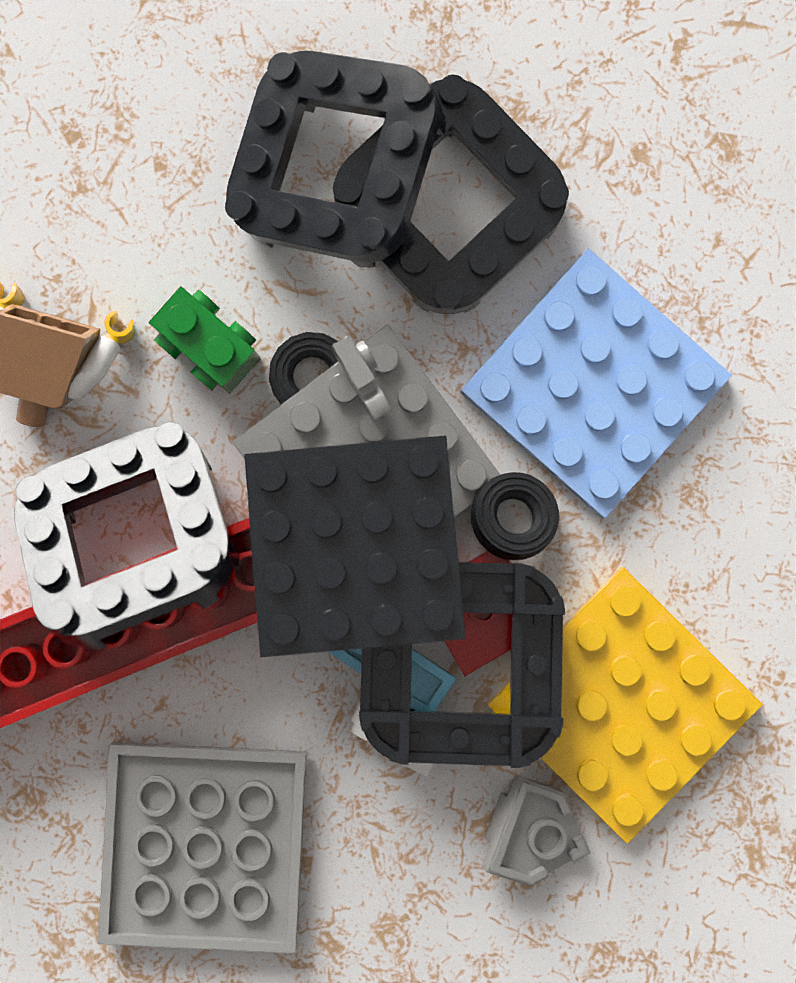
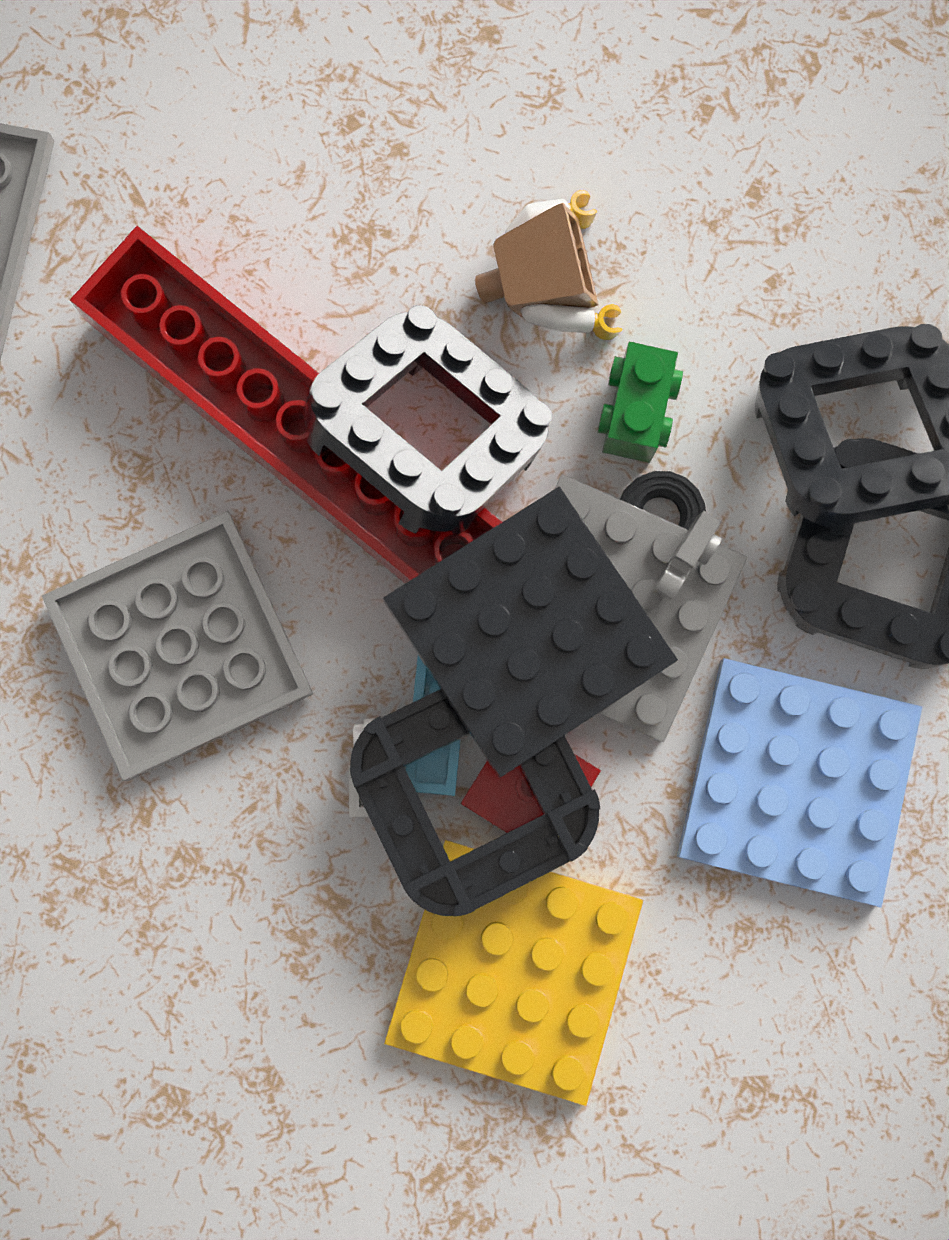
camera: 60 degrees right, 5 degrees down
black tyre [471,472,559,560] -> none
light grey plate [482,774,591,886] -> none

